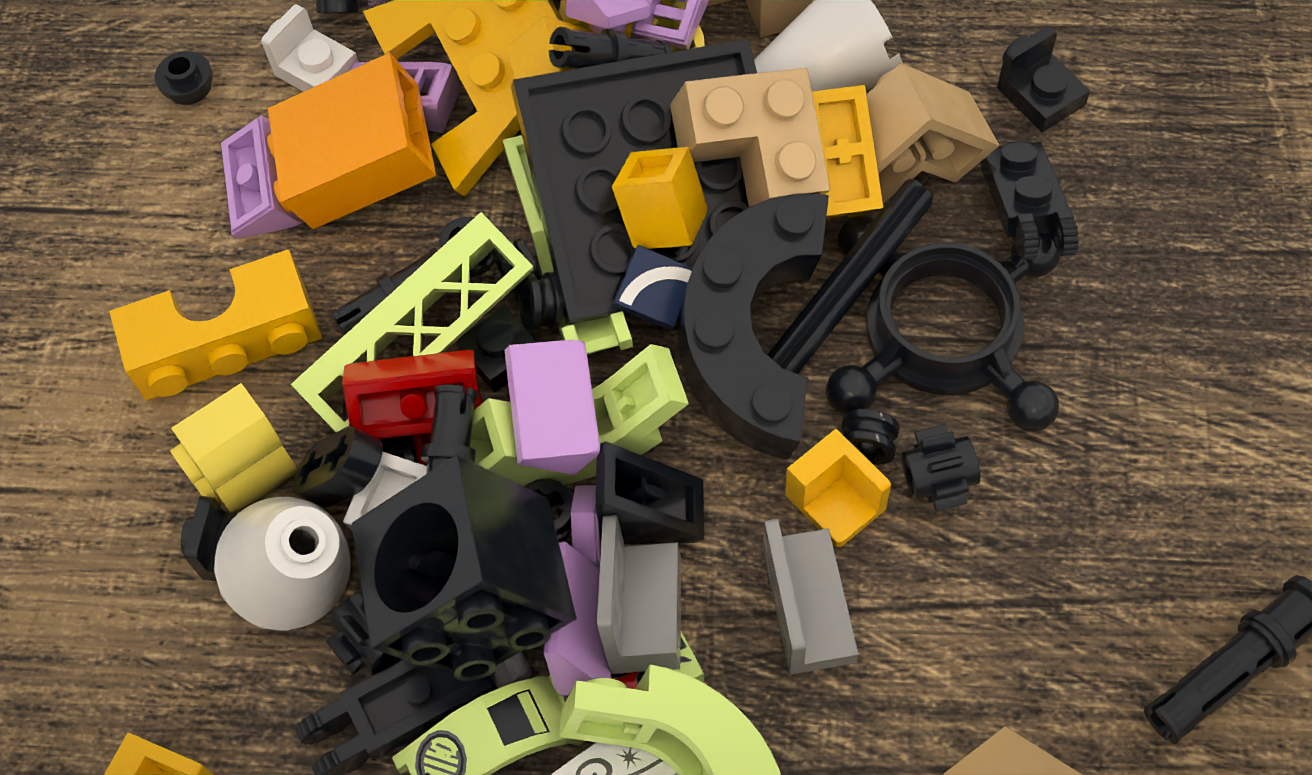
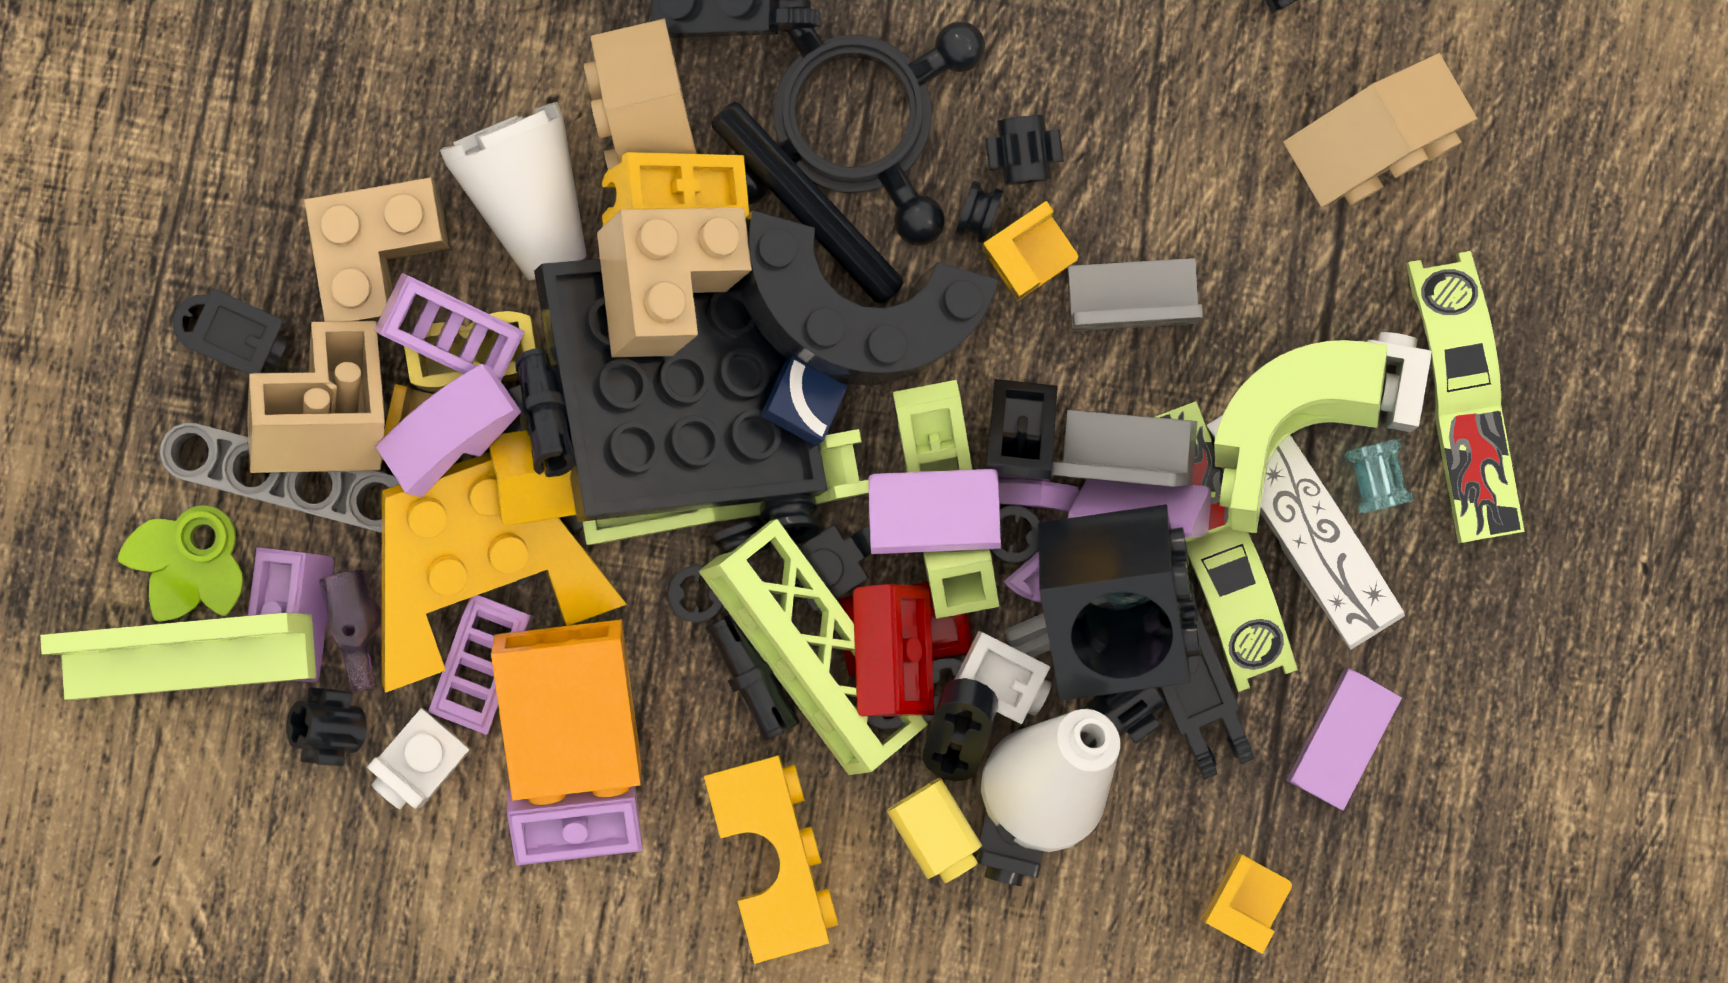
camera: 85 degrees left, 25 degrees up
black plate [155,51,213,105] -> none
black pin [421,385,478,474] -> none
yellow panel [612,146,708,249] -> none

